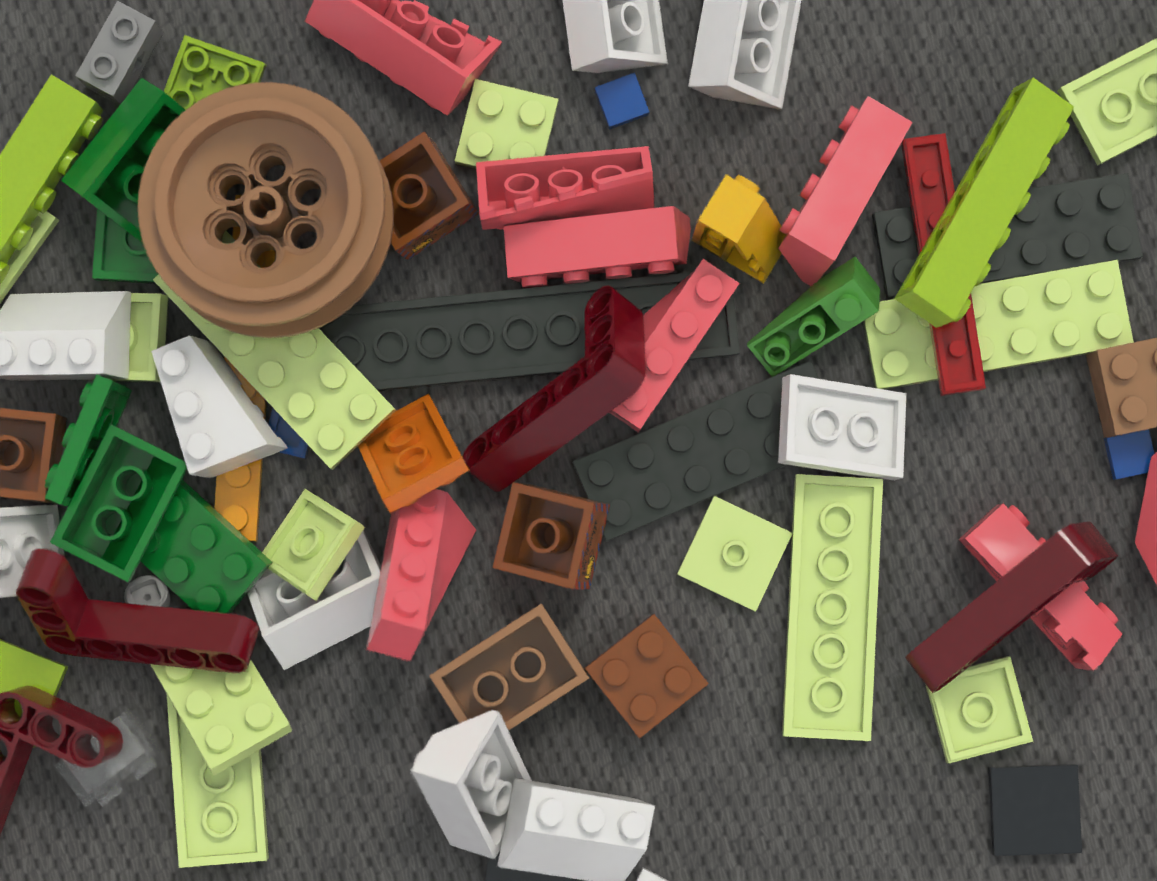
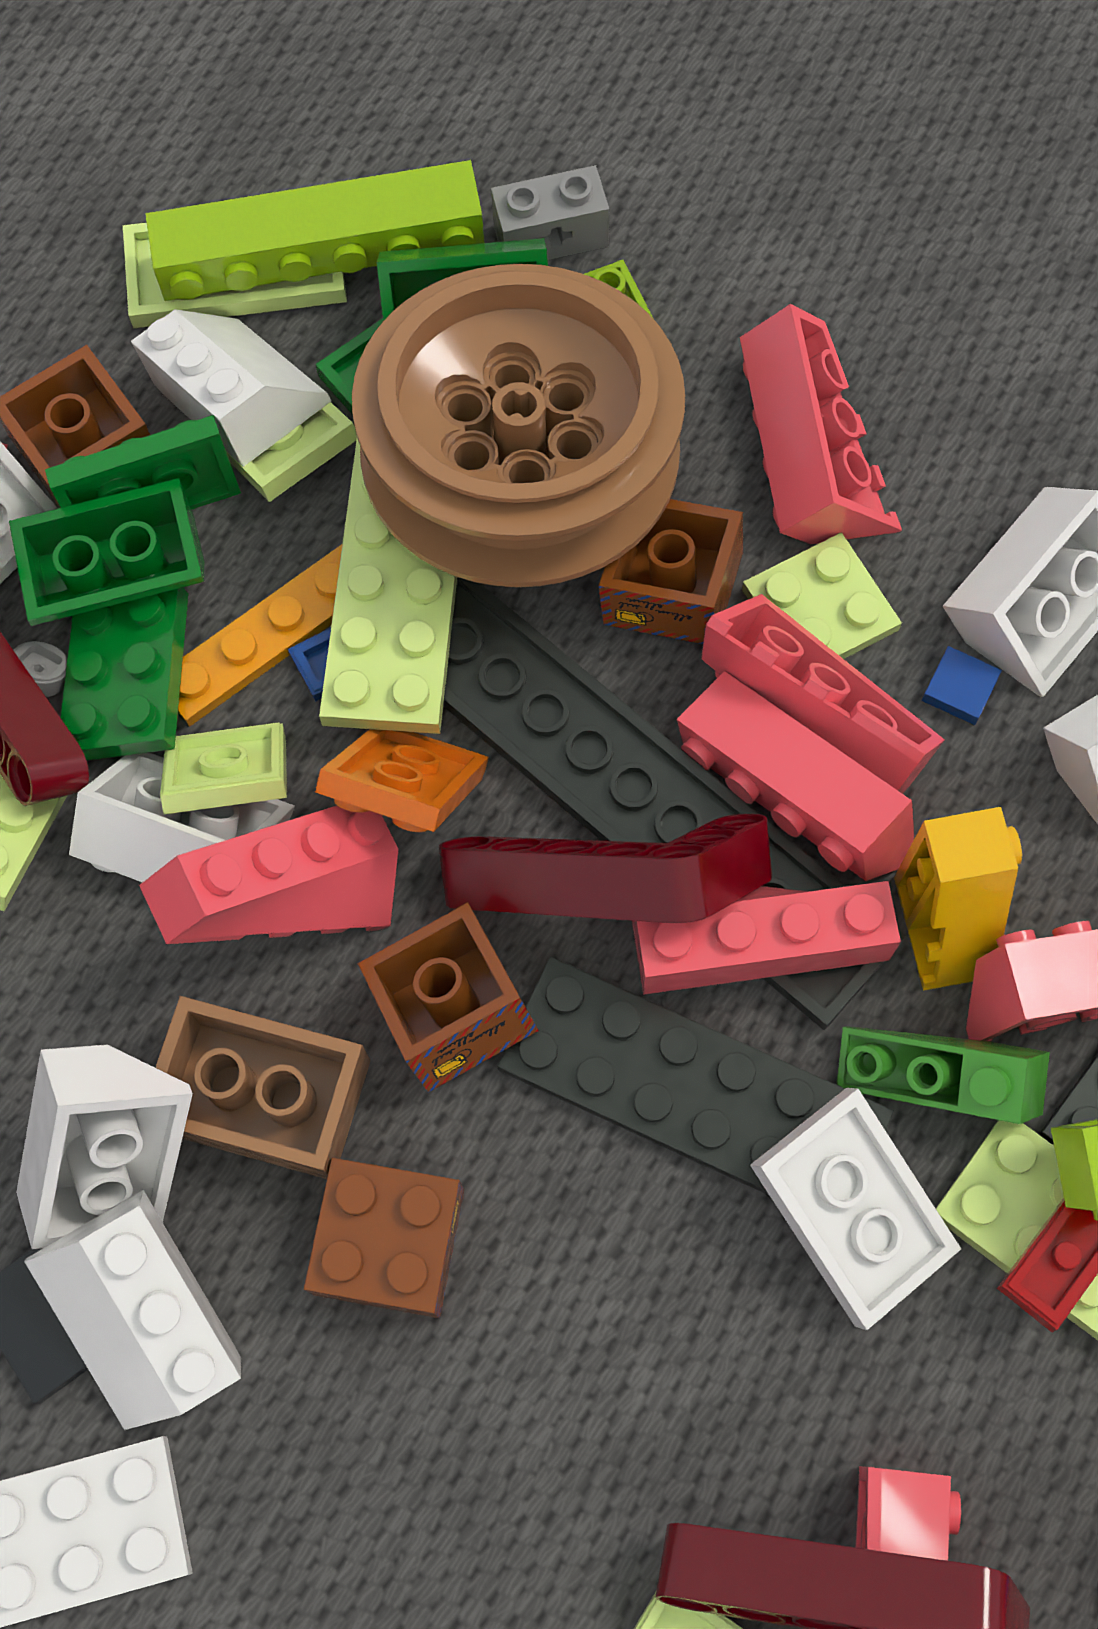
camera: 55 degrees right, 15 degrees down
white wedge [151,335,288,478] -> none
yellowish green plate [677,496,793,612] -> none
yellowish green plate [782,474,883,741] -> none

